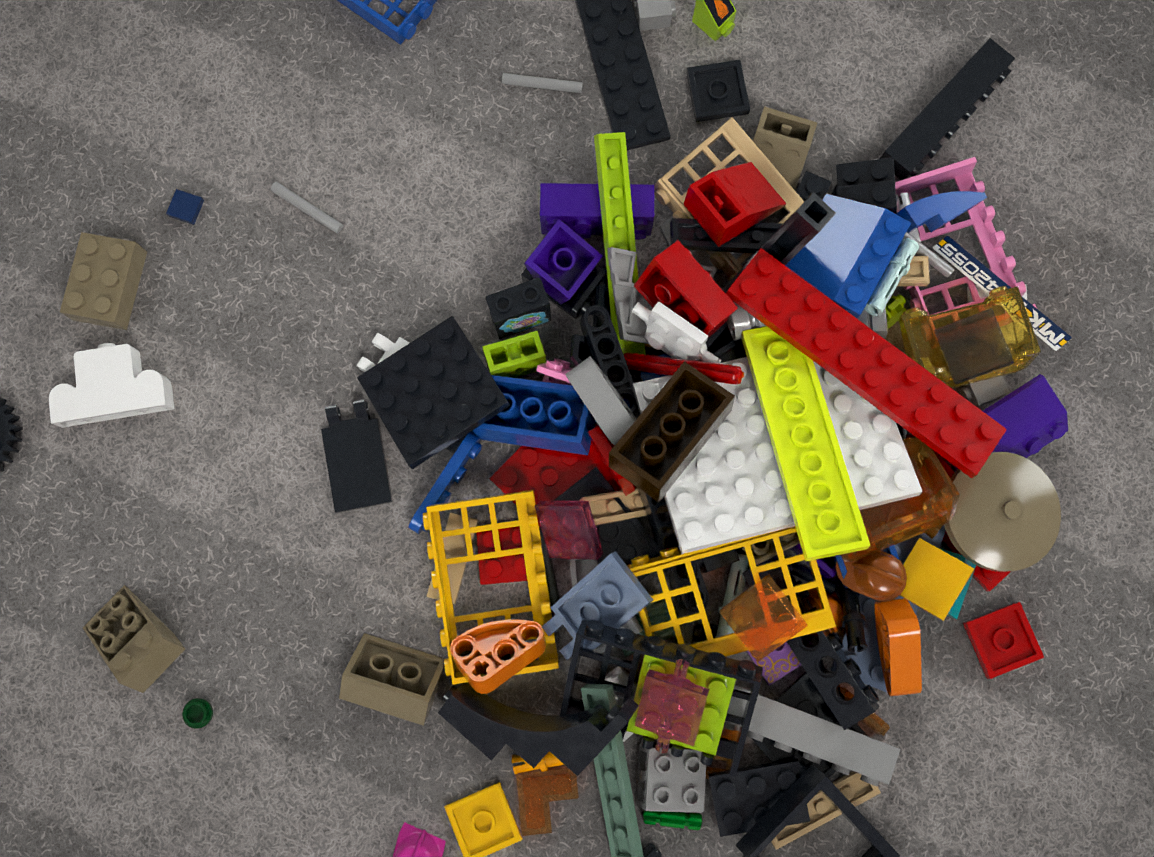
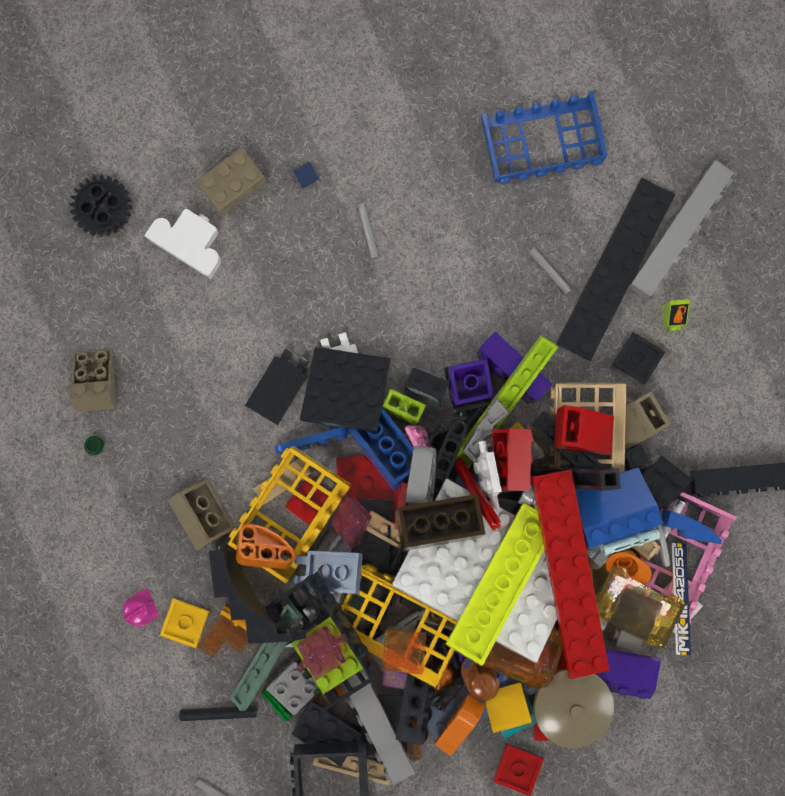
camera: 40 degrees right, 5 degrees up
none -> orange piece [606,549,652,586]

